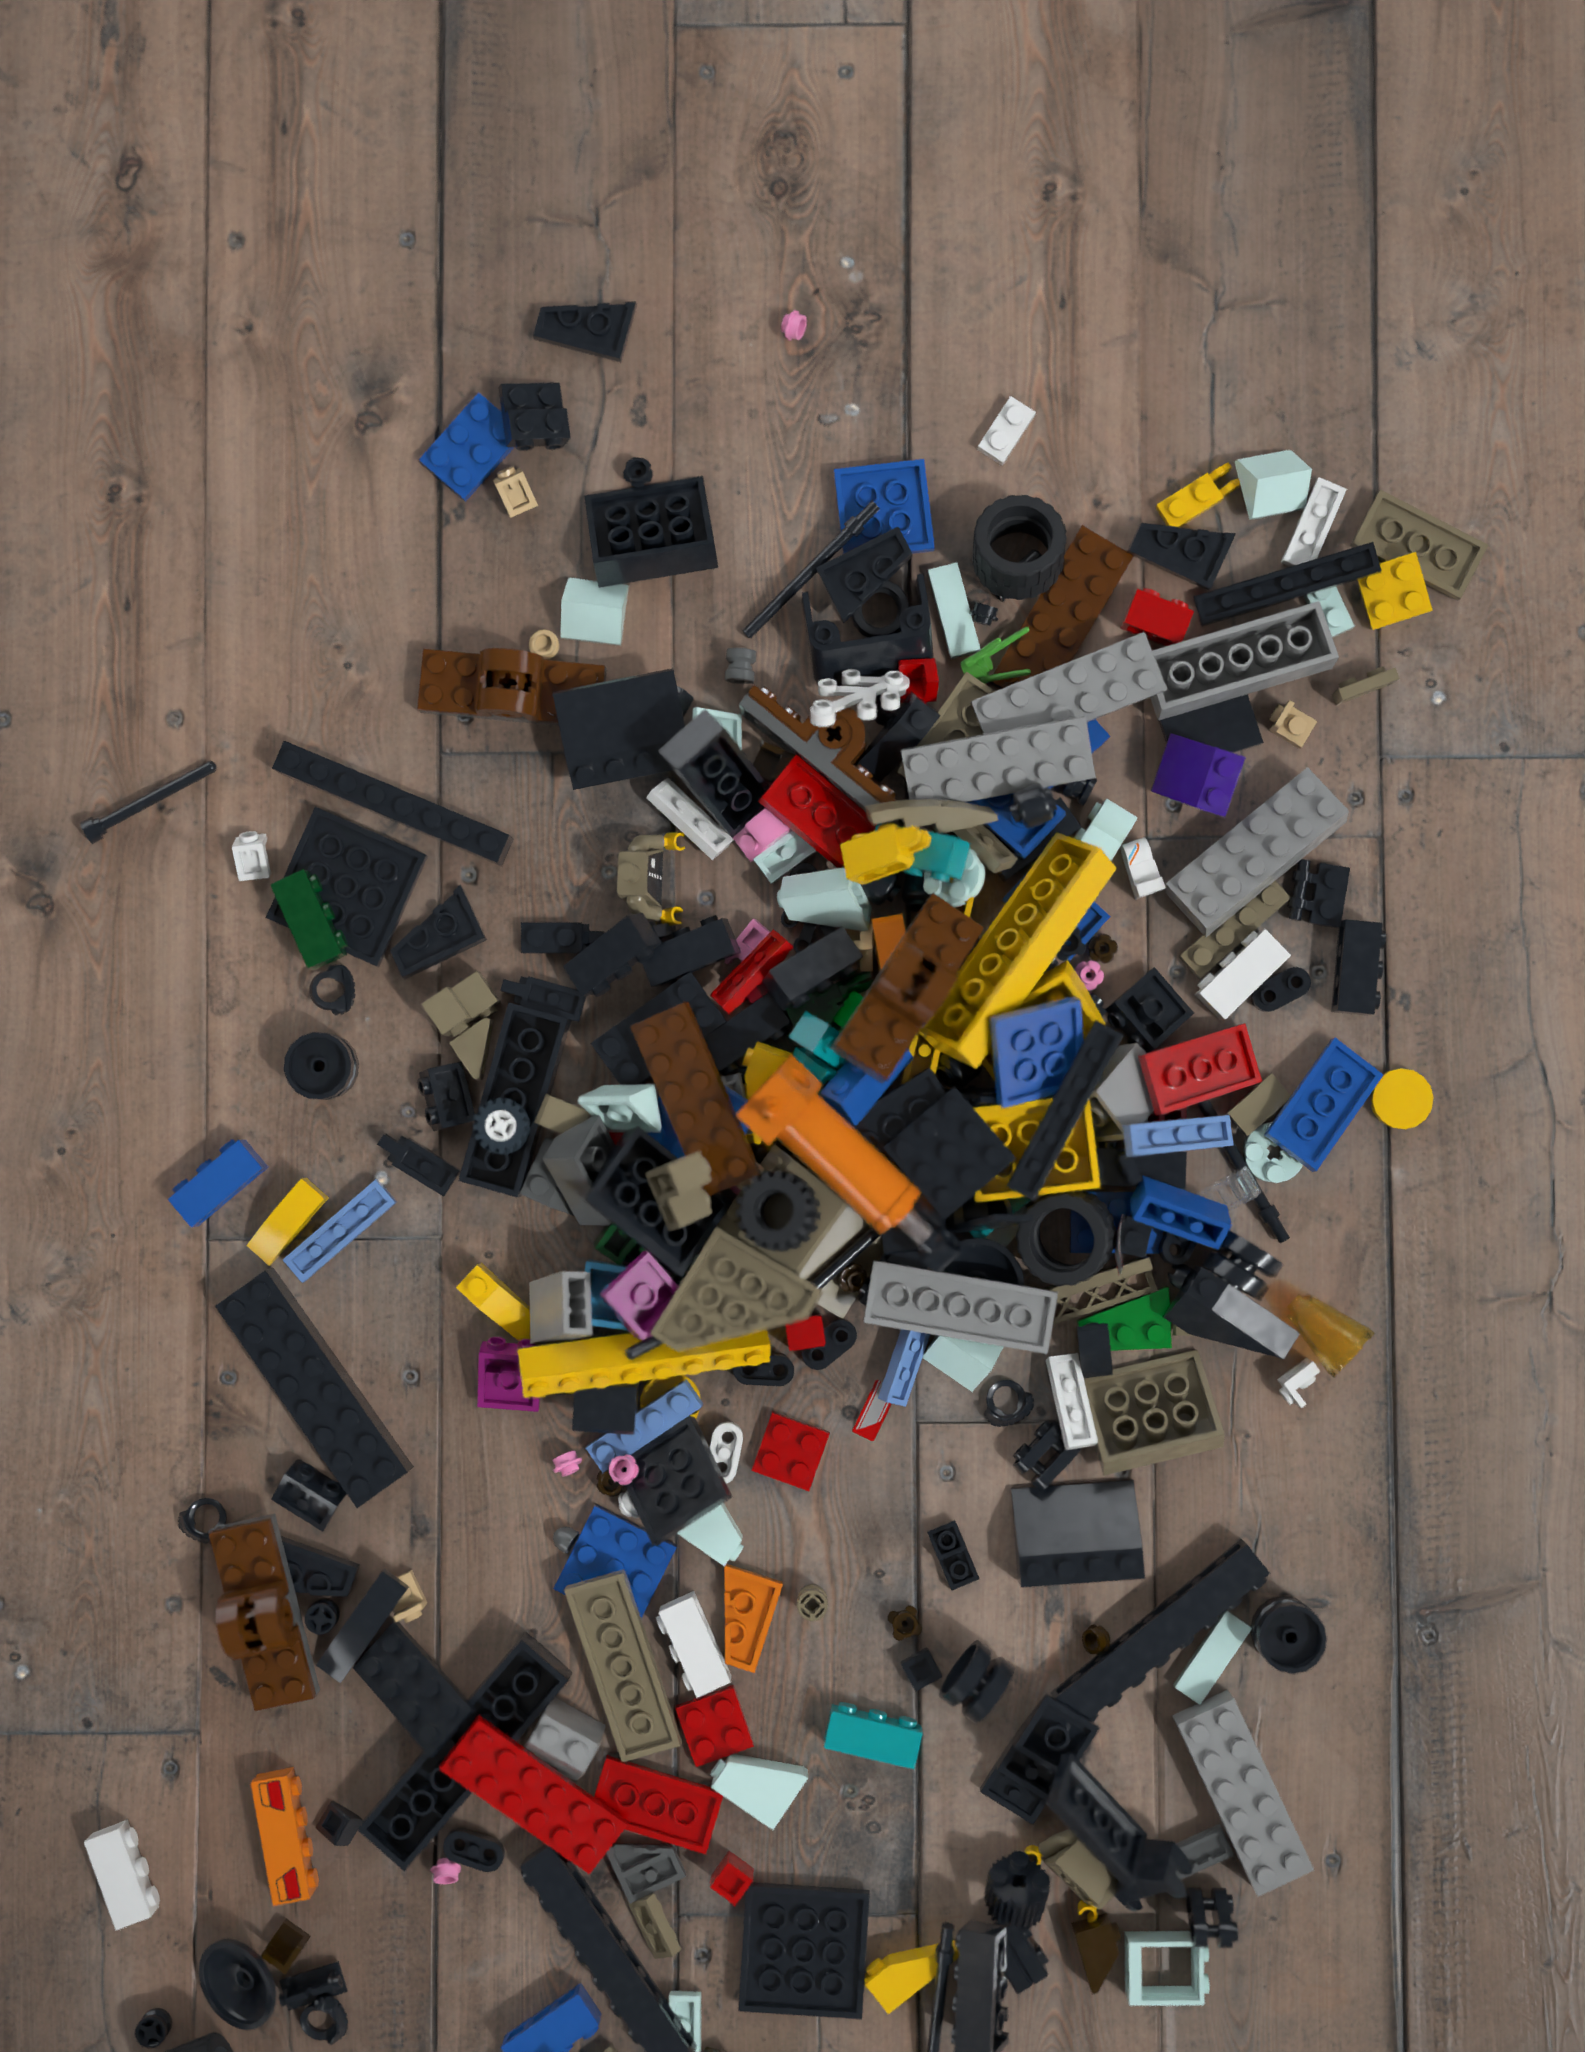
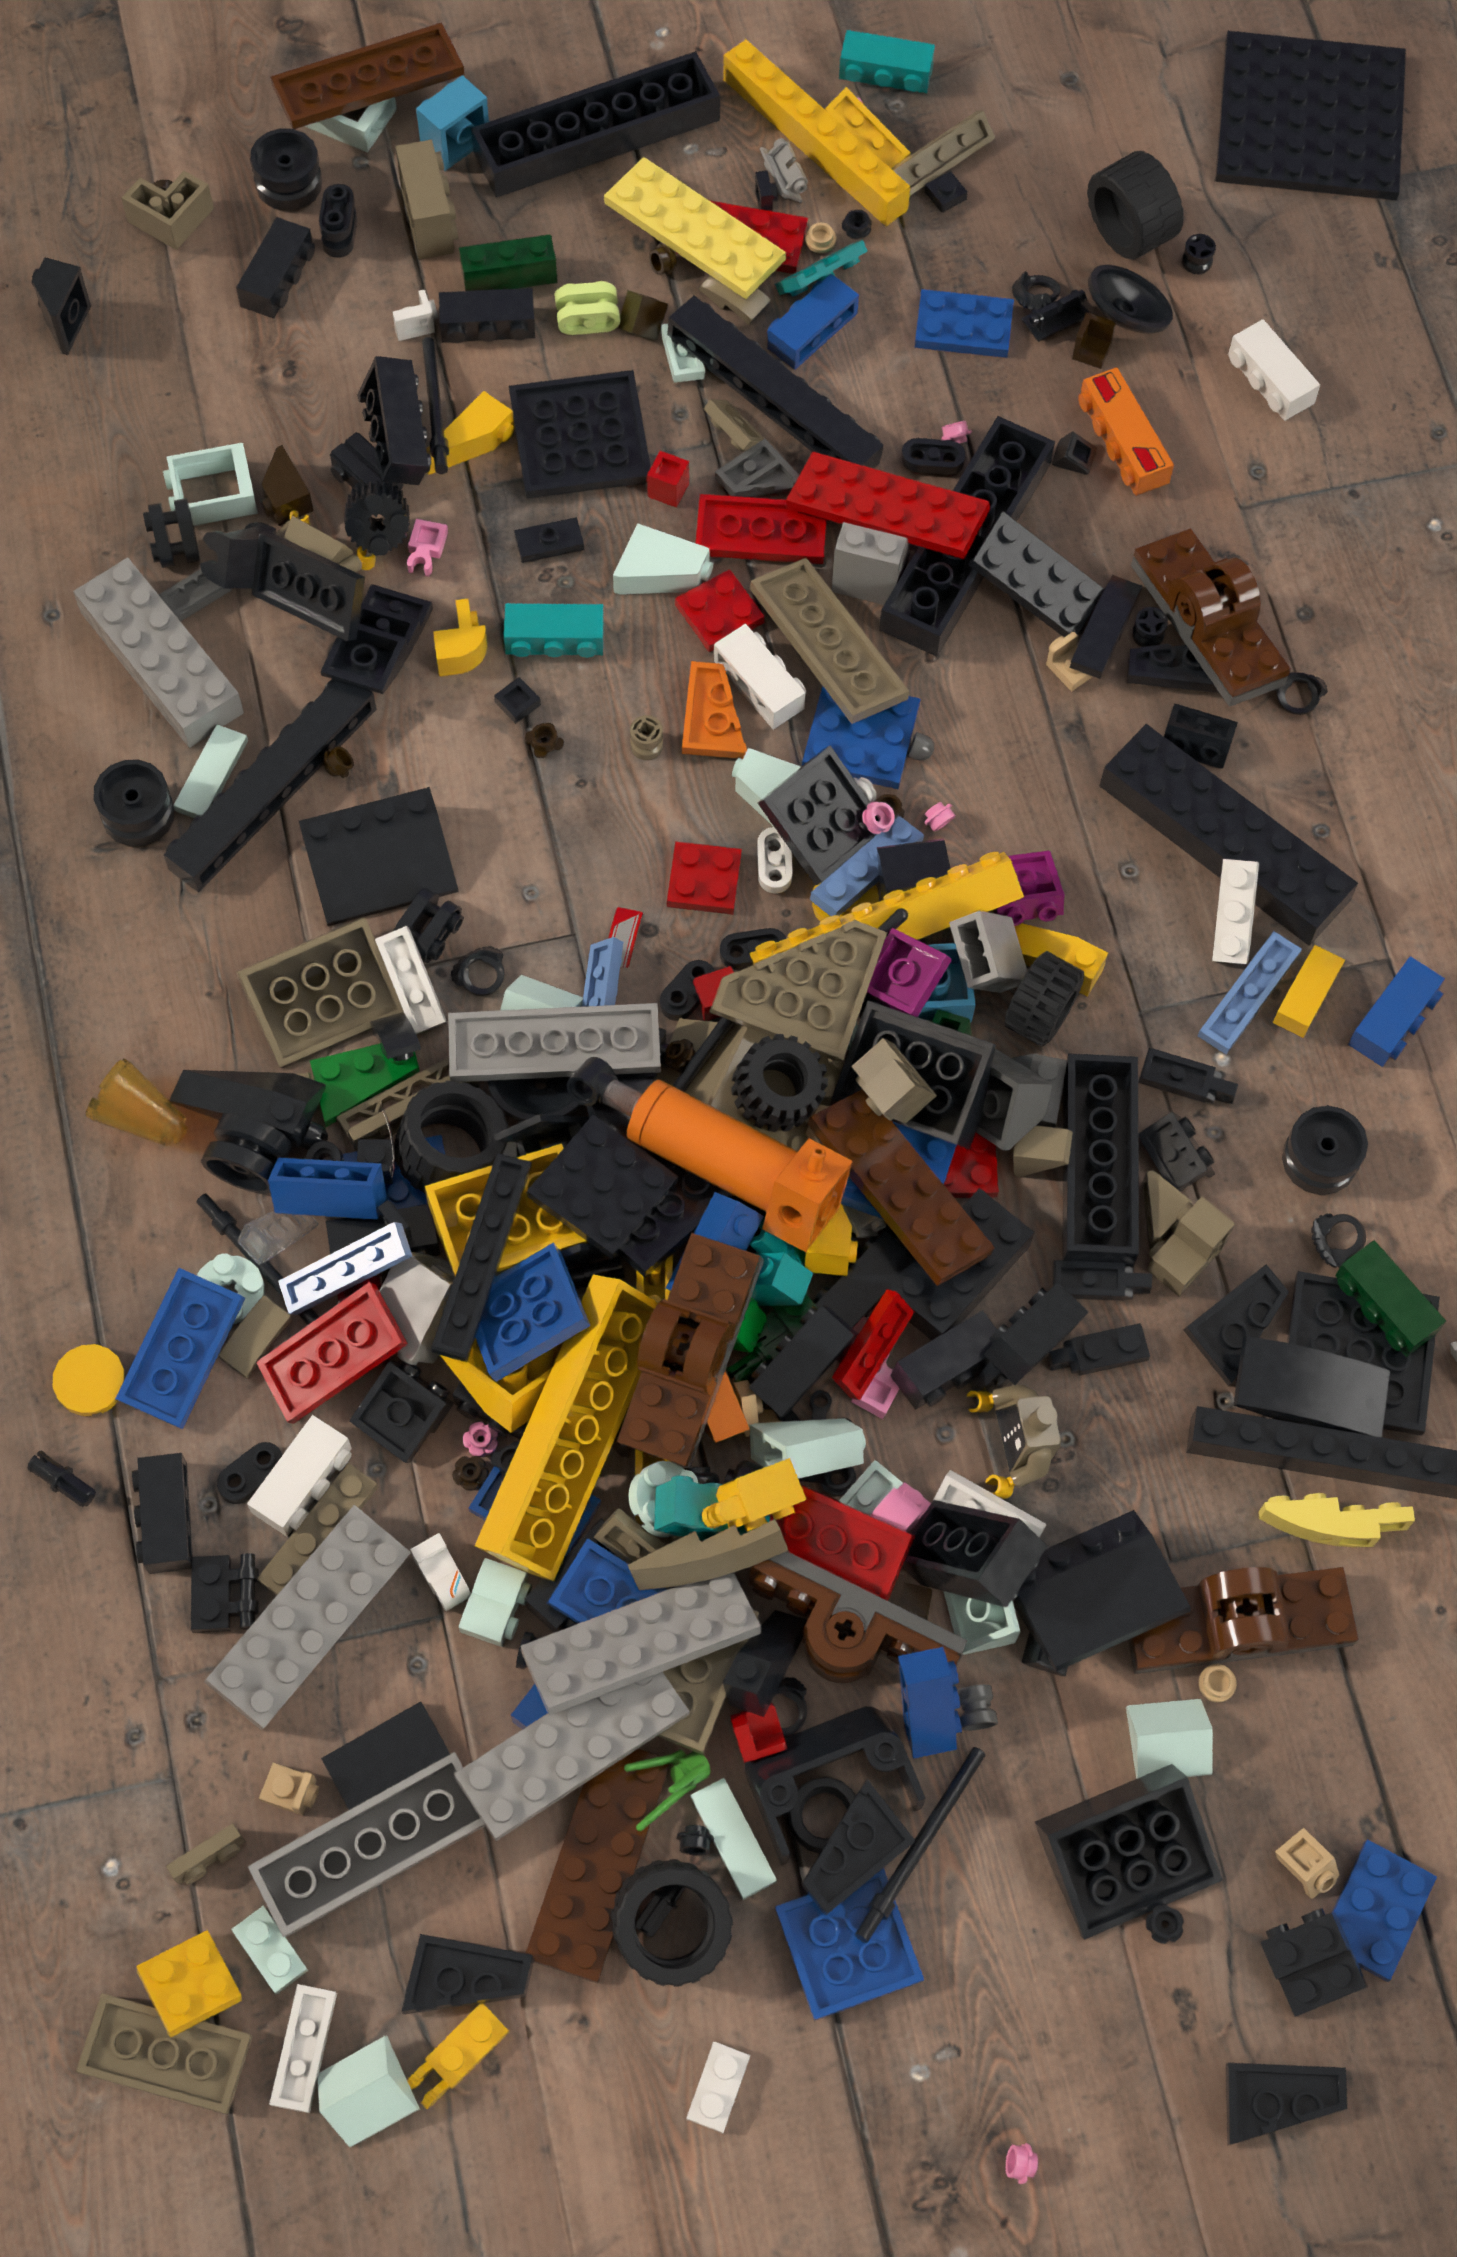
camera: 160 degrees right, 20 degrees down
black wheel [473,1098,530,1154] -> none
light aqua slope [578,1084,661,1132] -> none
white plant [810,669,910,727] -> none
black slope [927,1520,980,1591] -> none
black wheel [939,1640,1014,1723] -> none
black head [1009,783,1058,829] -> none
red brick [1120,588,1194,646] -> none
dark purple slope [1151,733,1246,817] -> none
black tile [1193,542,1382,627] -> none
white bracket [1277,1358,1321,1408] -> none
none -> black axle [27,1450,96,1507]
none -> bright pink plate [407,519,448,577]
none -> yellow brick [433,599,488,677]
none -> black plate [514,517,584,563]
none -> blue brick [898,1647,962,1759]
none -> blue plate [914,289,1014,358]
none -> black tyre [1005,951,1084,1047]
none -> white plate [1212,859,1259,964]
none -> black slope [1233,1336,1390,1437]
none -> light yellow slope [1259,1493,1415,1547]

